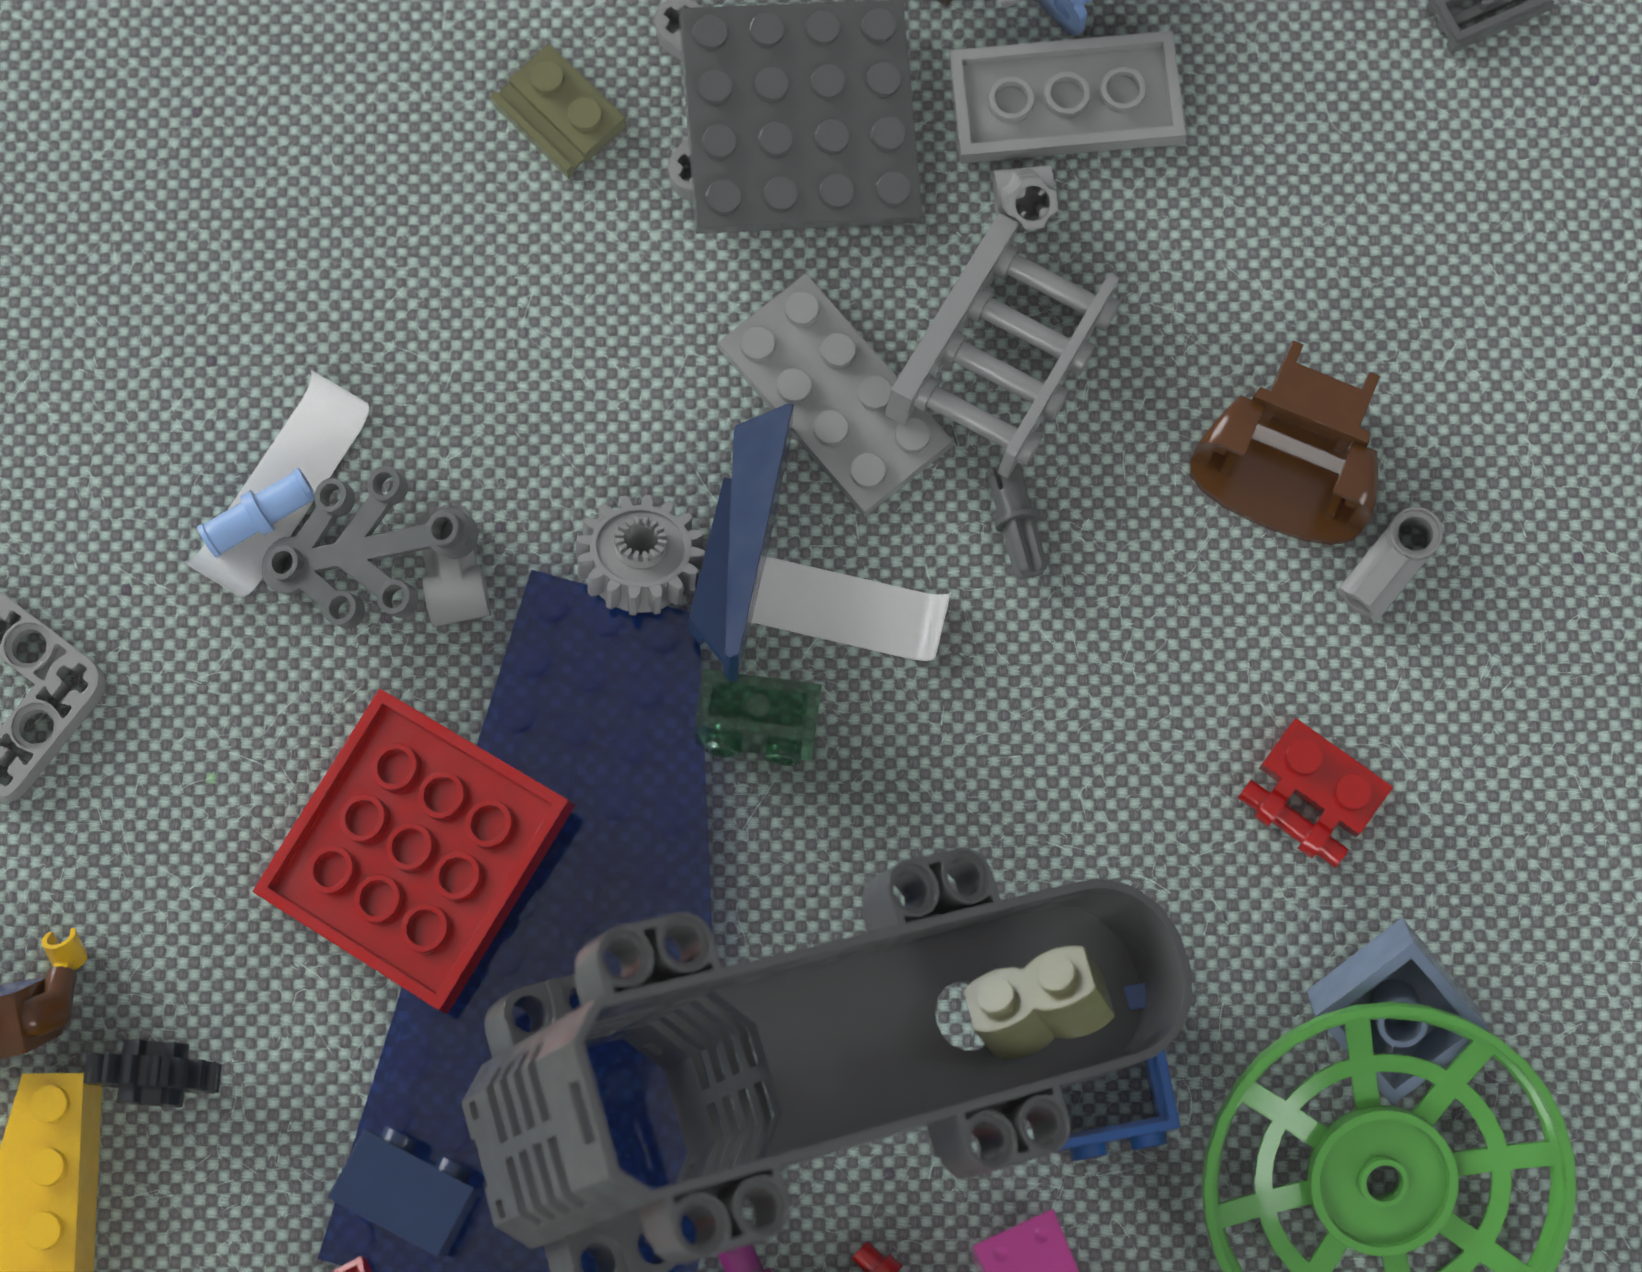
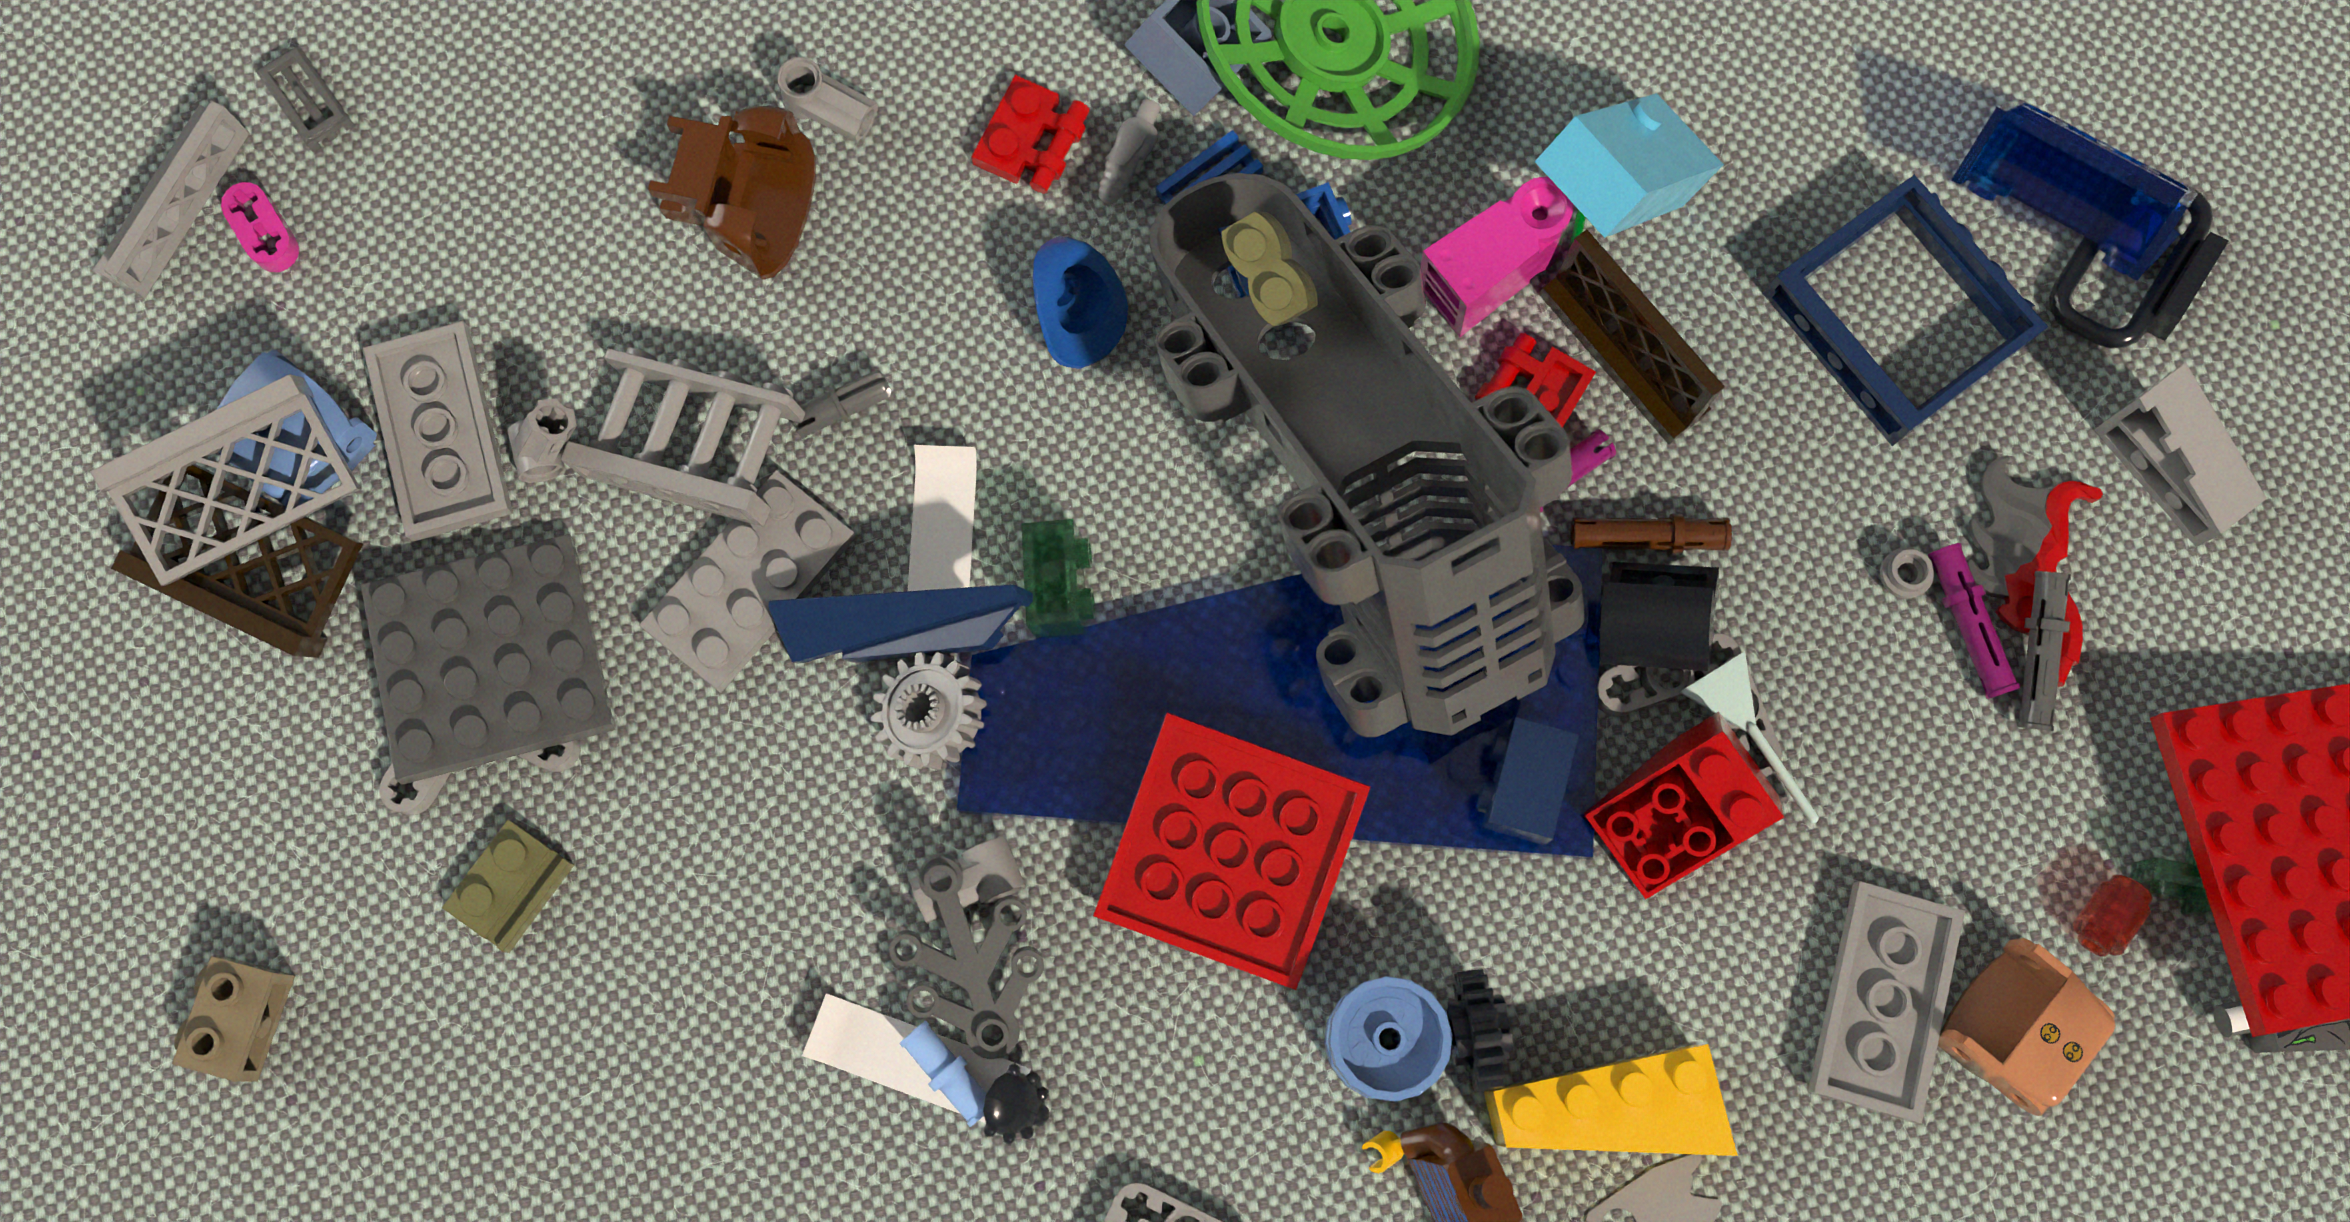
camera: 105 degrees left, 0 degrees up
none -> black piece [983,1063,1049,1144]
none -> blue hat [1032,236,1128,369]
none -> light grey piece [1099,99,1161,204]
none -> blue tile [1156,130,1264,204]
none -> medium blue wheel [1324,976,1452,1101]

